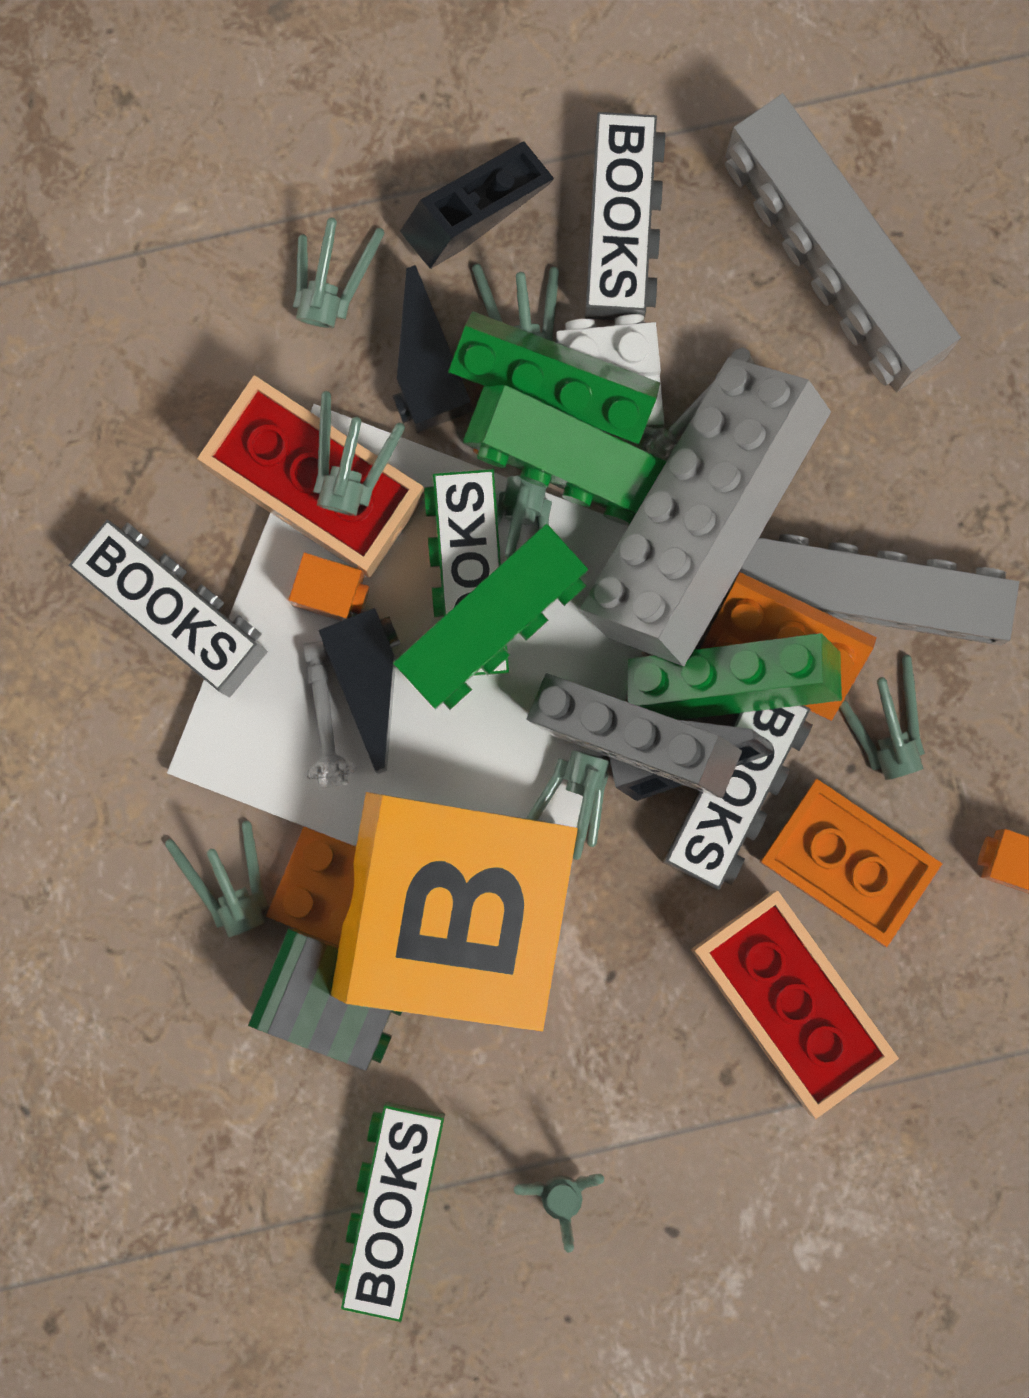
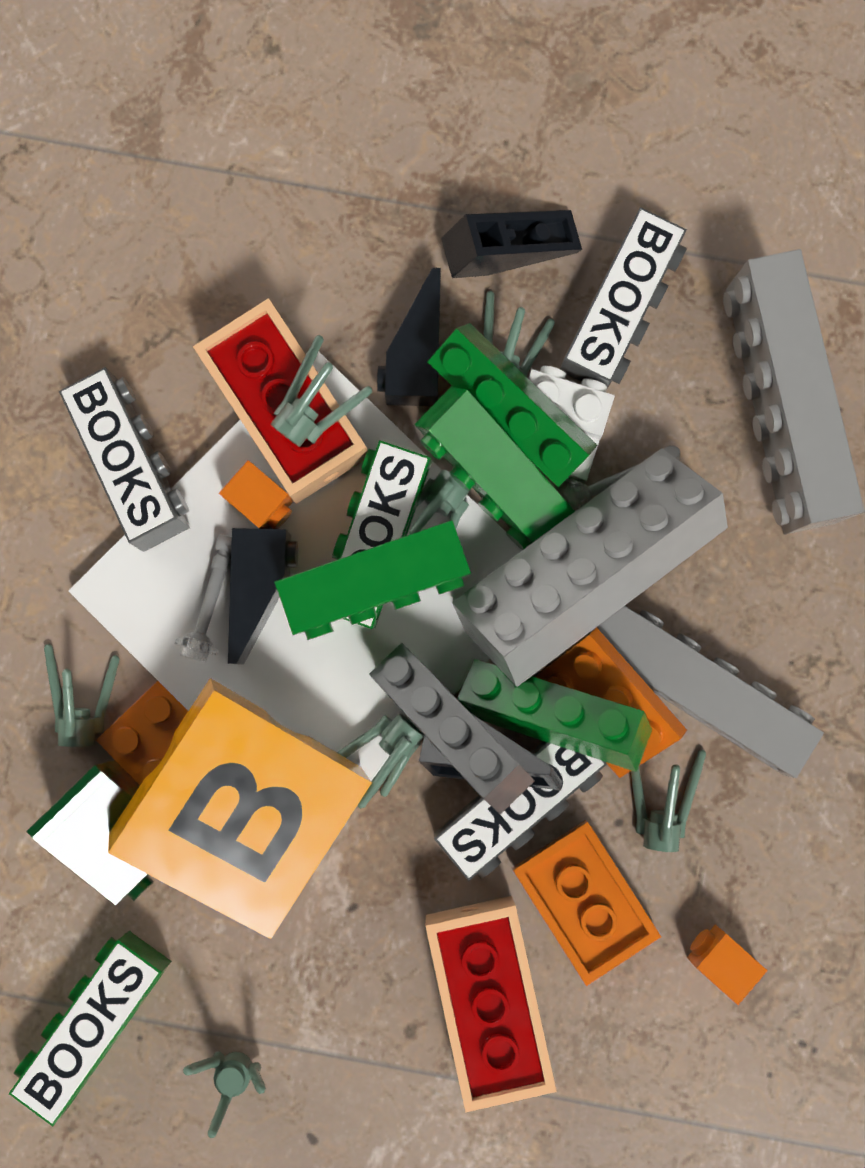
camera: 25 degrees right, 0 degrees up
sand green plant [293,217,384,329] -> none

